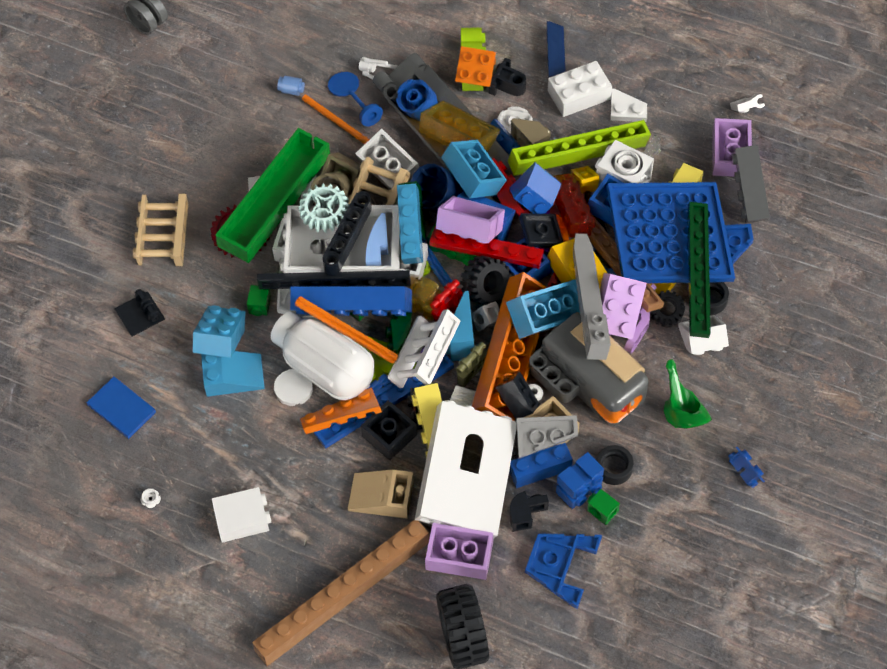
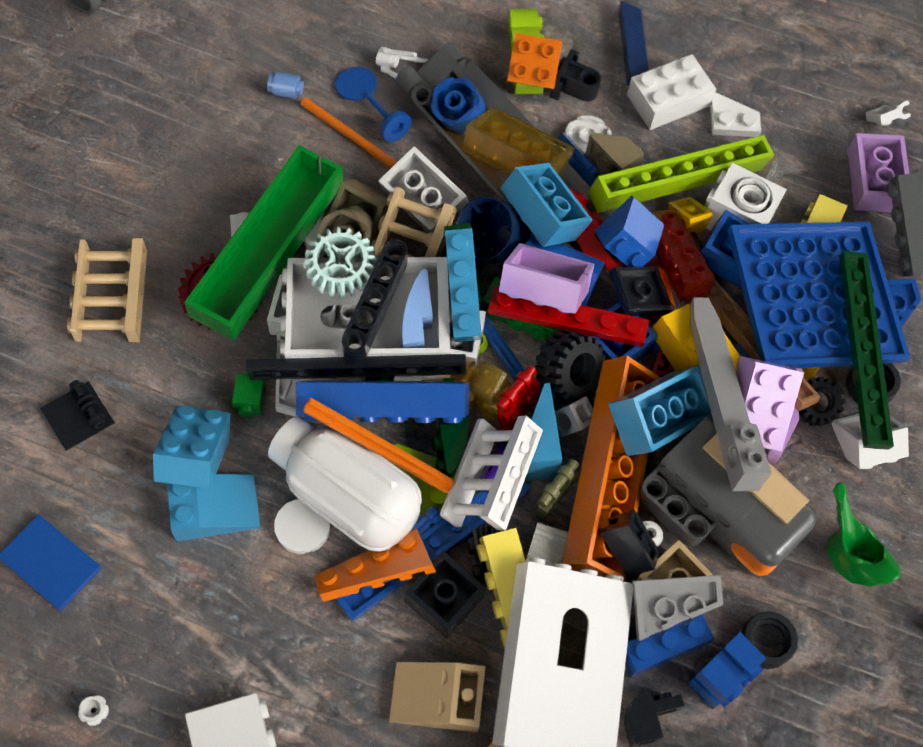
camera: 10 degrees left, 5 degrees up
green brick [587,489,620,525] -> none

